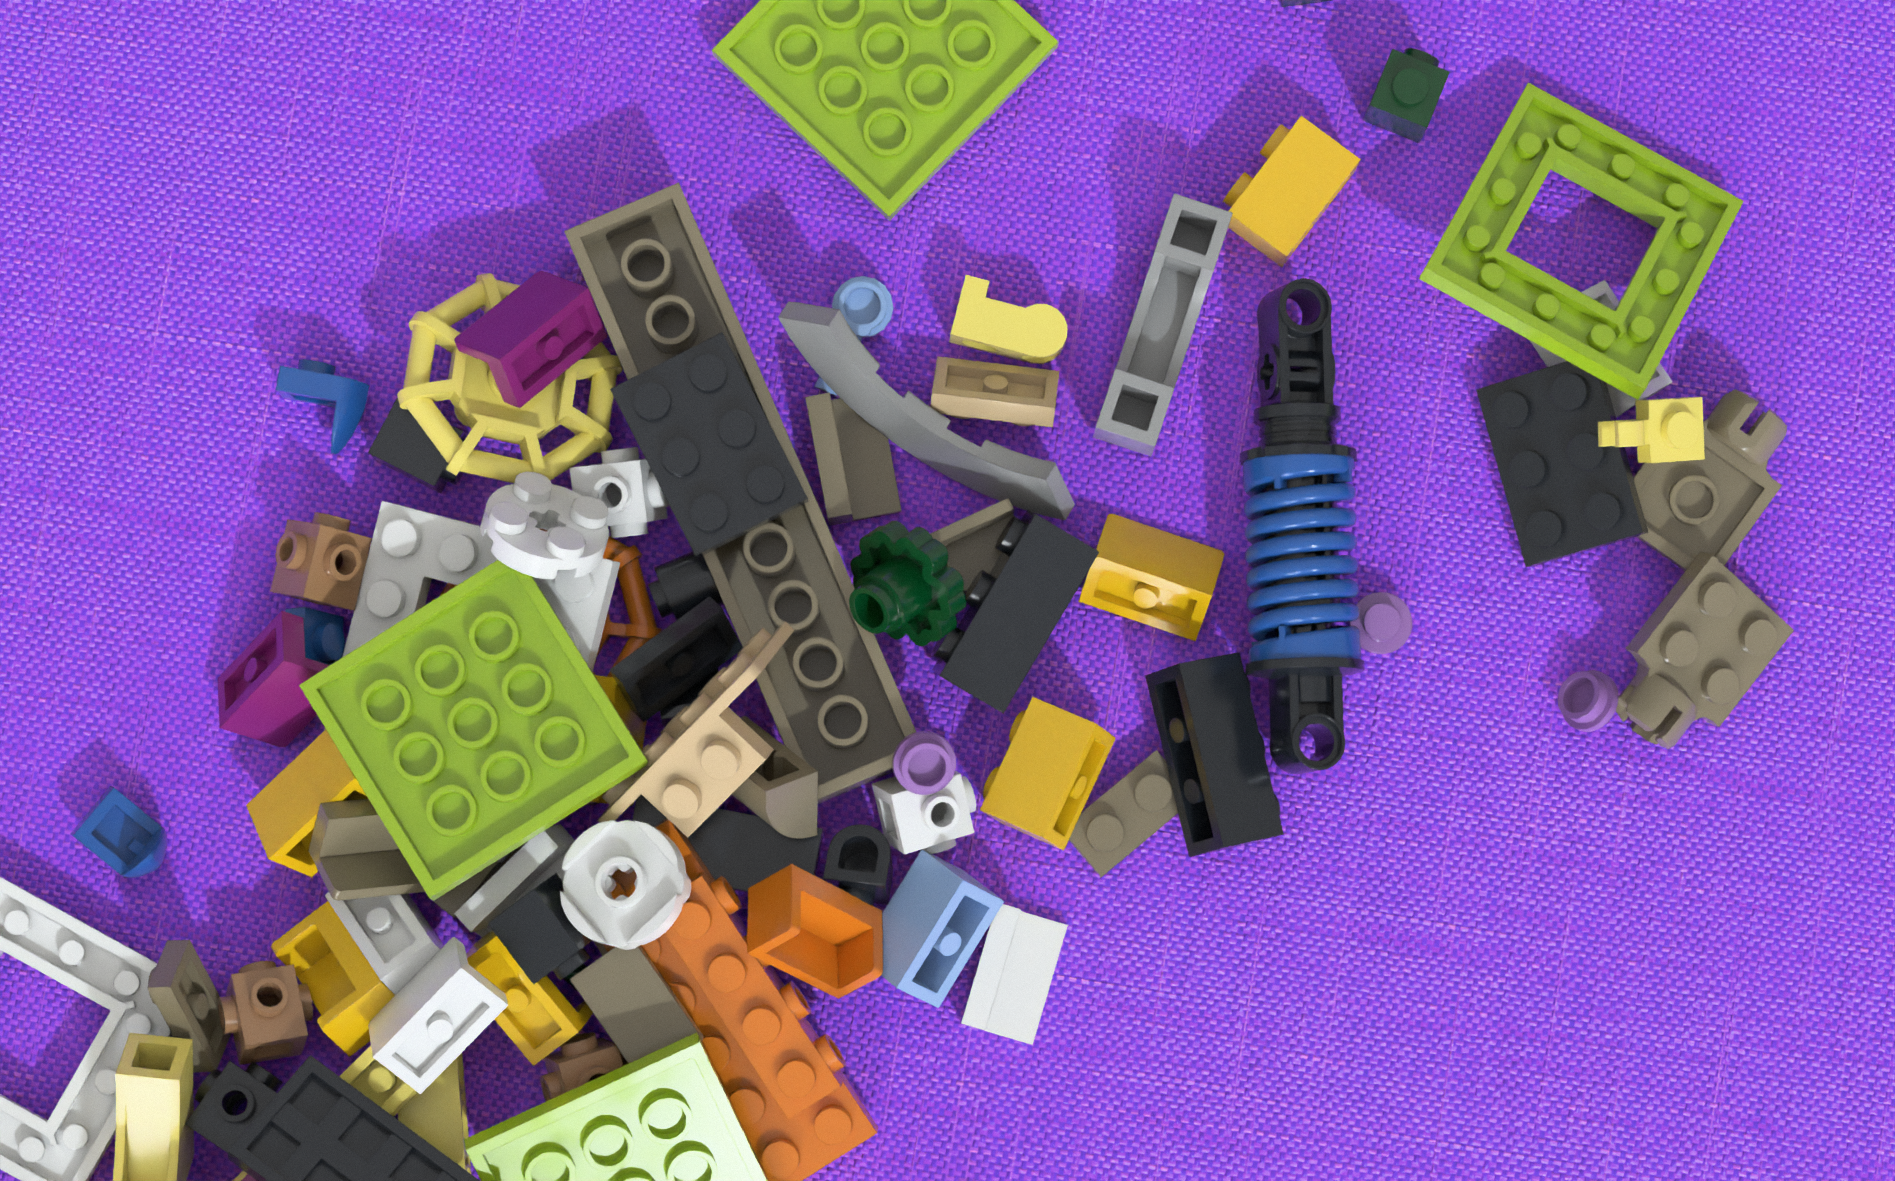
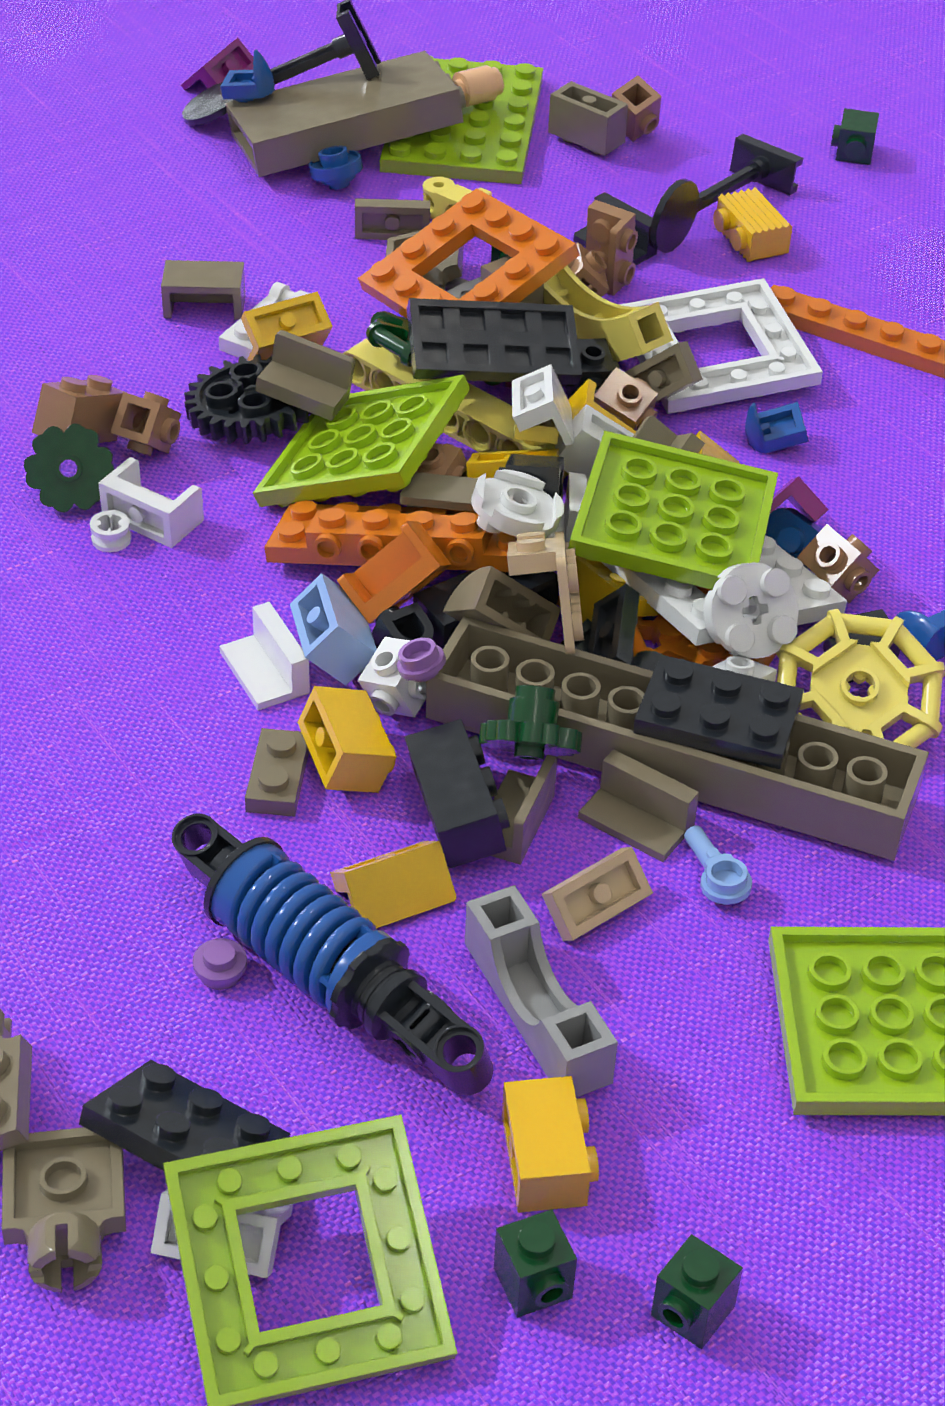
camera: 135 degrees right, 40 degrees down
magenta panel [454,271,607,408] -> none
light grey tile [778,301,1075,520] -> none
light yellow leg [949,275,1068,364] -> none
black brick [1145,652,1284,857] -> none
medium lavender plate [1557,670,1618,732] -> none
light yellow plate [1598,397,1705,463] -> none

